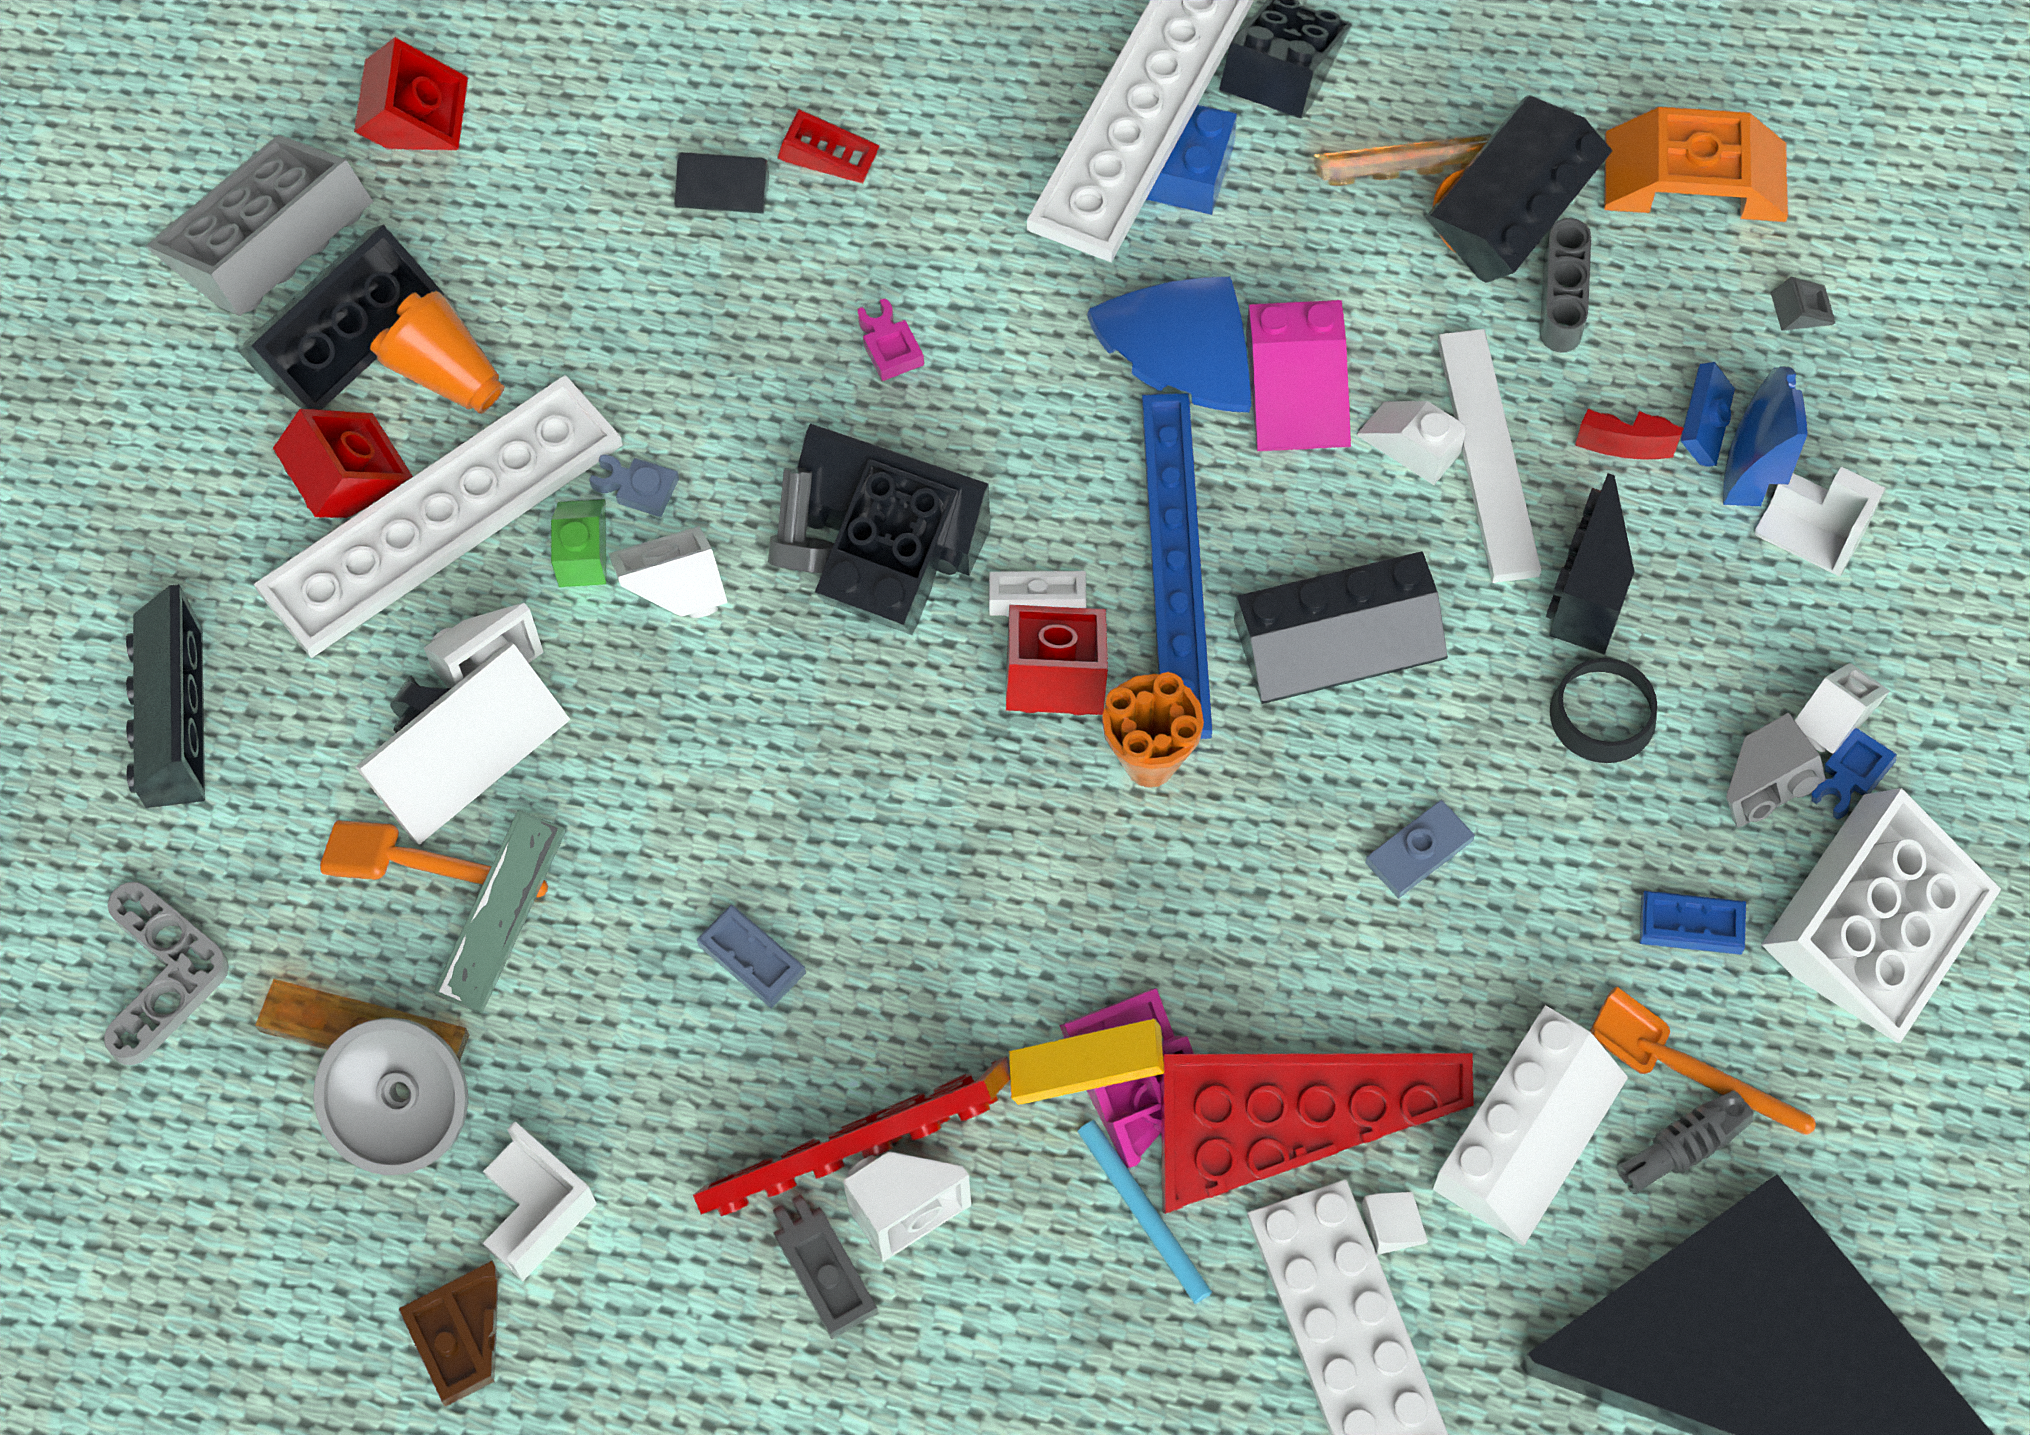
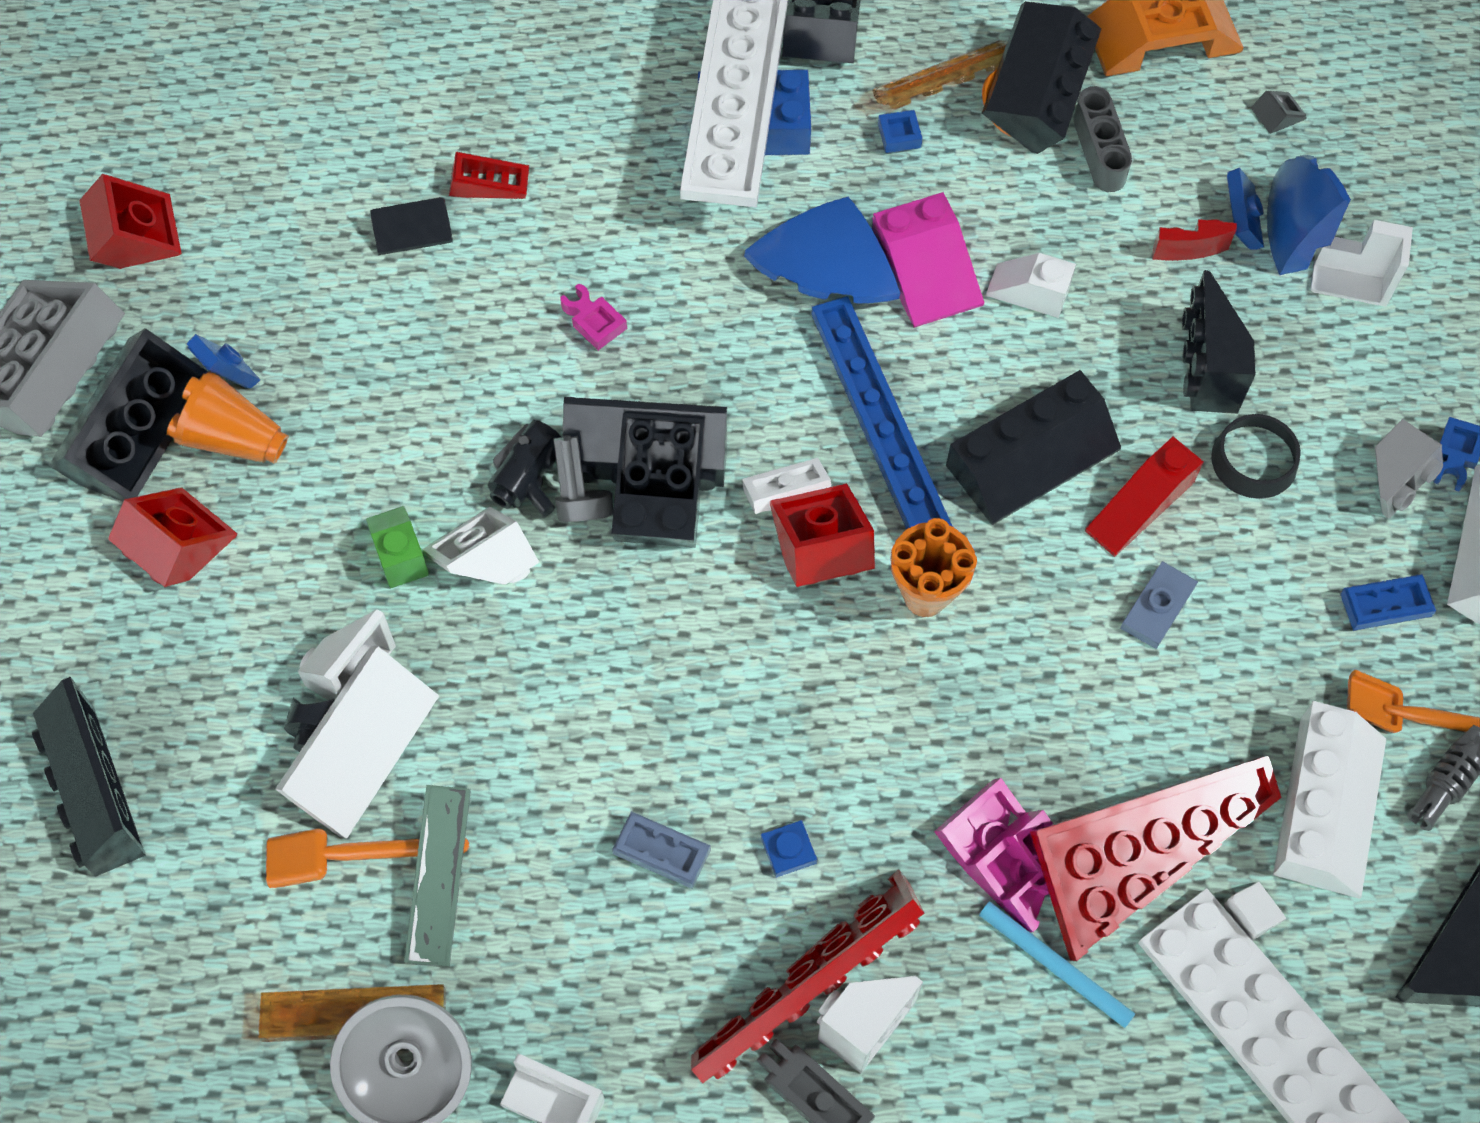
camera: 20 degrees left, 0 degrees up
light grey beam [104,882,229,1065] -> none
white plate [254,375,623,658] -> none
sand blue plate [589,455,679,517] -> none
yellow tile [1009,1019,1164,1105] -> none
white tile [1437,329,1541,583] -> none
white slope [1795,663,1890,754] -> none
none -> blue plate [187,334,261,389]
none -> black piece [487,419,562,517]
none -> blue plate [761,820,817,878]
none -> blue plate [878,110,923,153]
none -> red slope [1085,436,1204,557]

